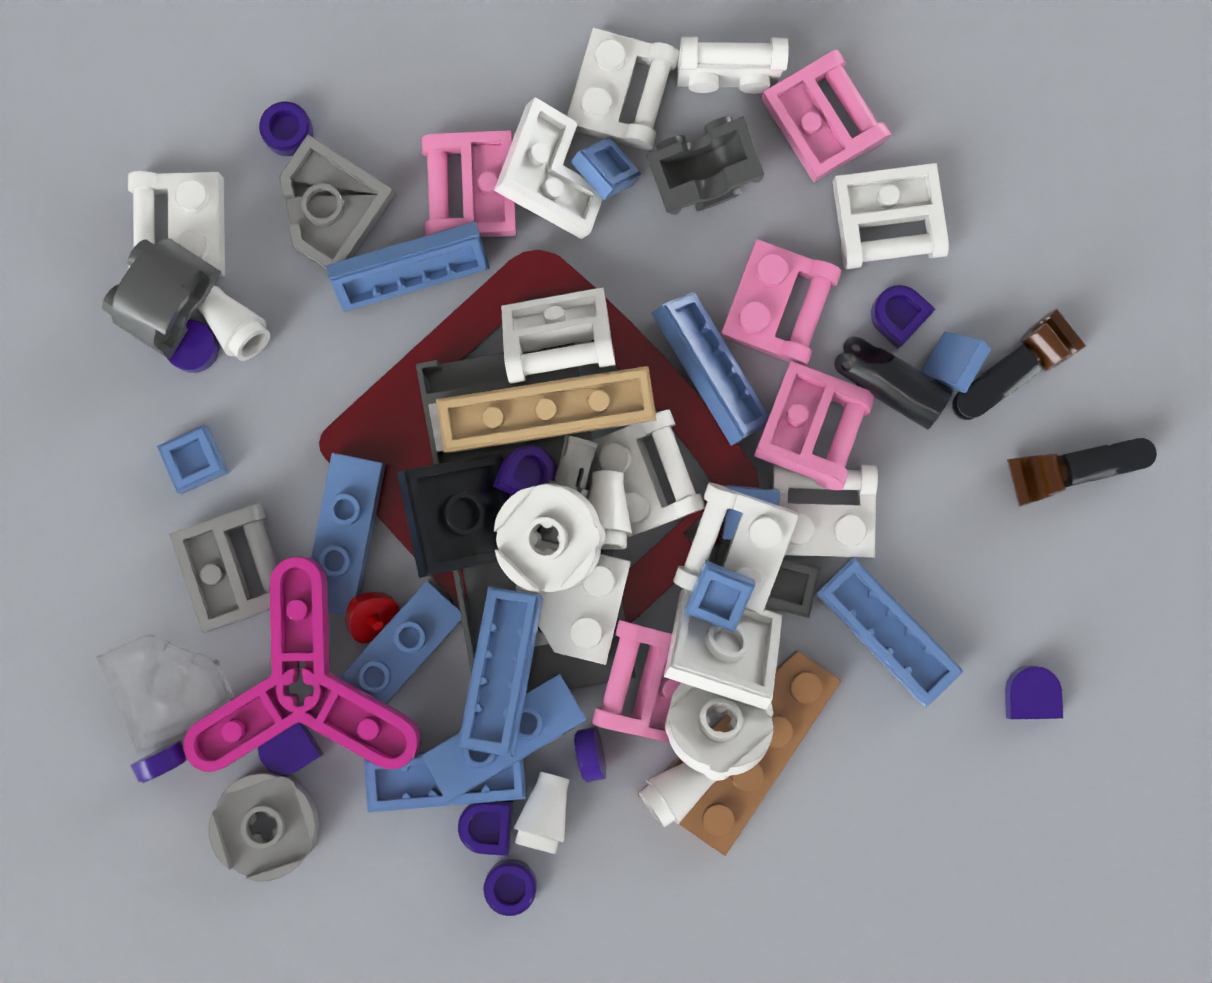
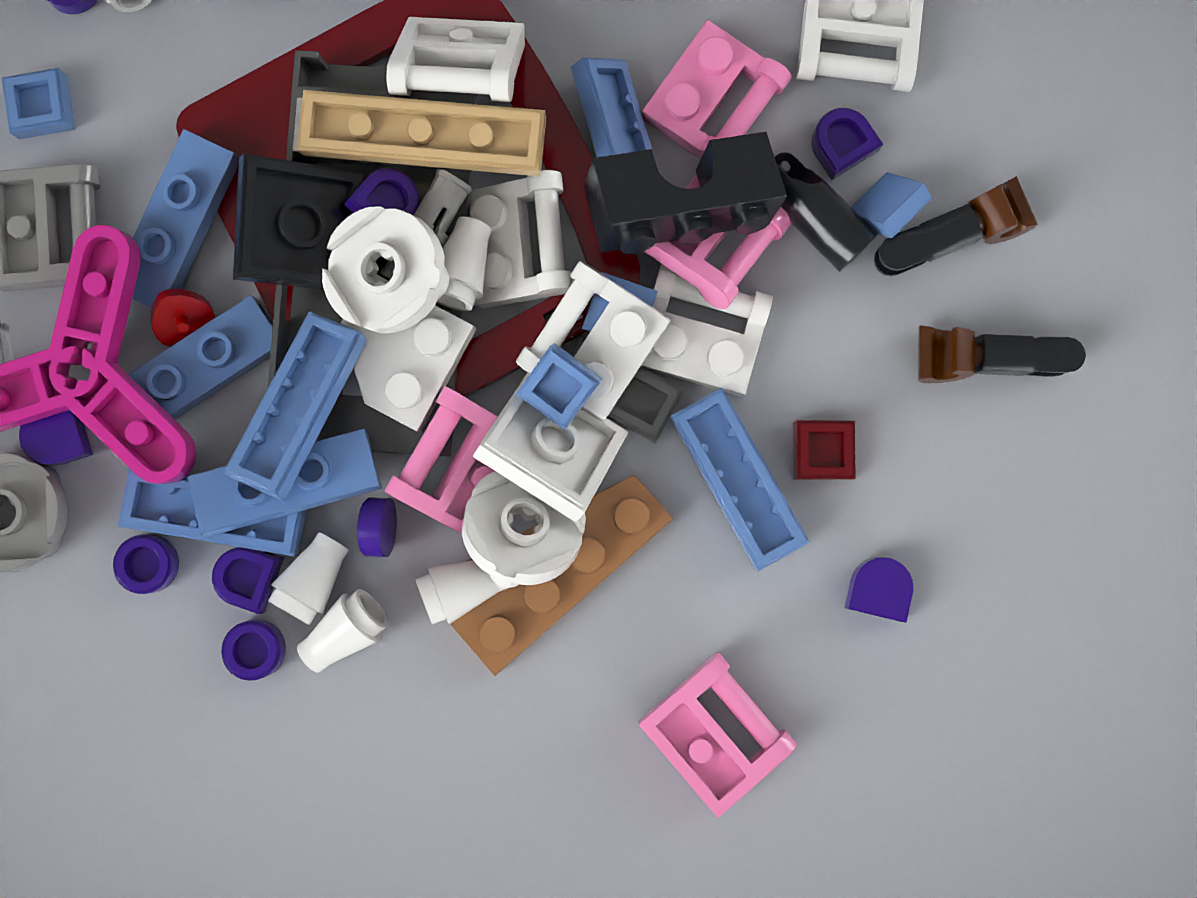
camera: 15 degrees right, 0 degrees up
none -> dark purple tile [113,535,179,594]
none -> white cone [297,589,388,673]
none -> black arch [583,132,787,254]
none -> bright pink plate [638,652,797,818]
none -> dark red tile [793,420,856,480]

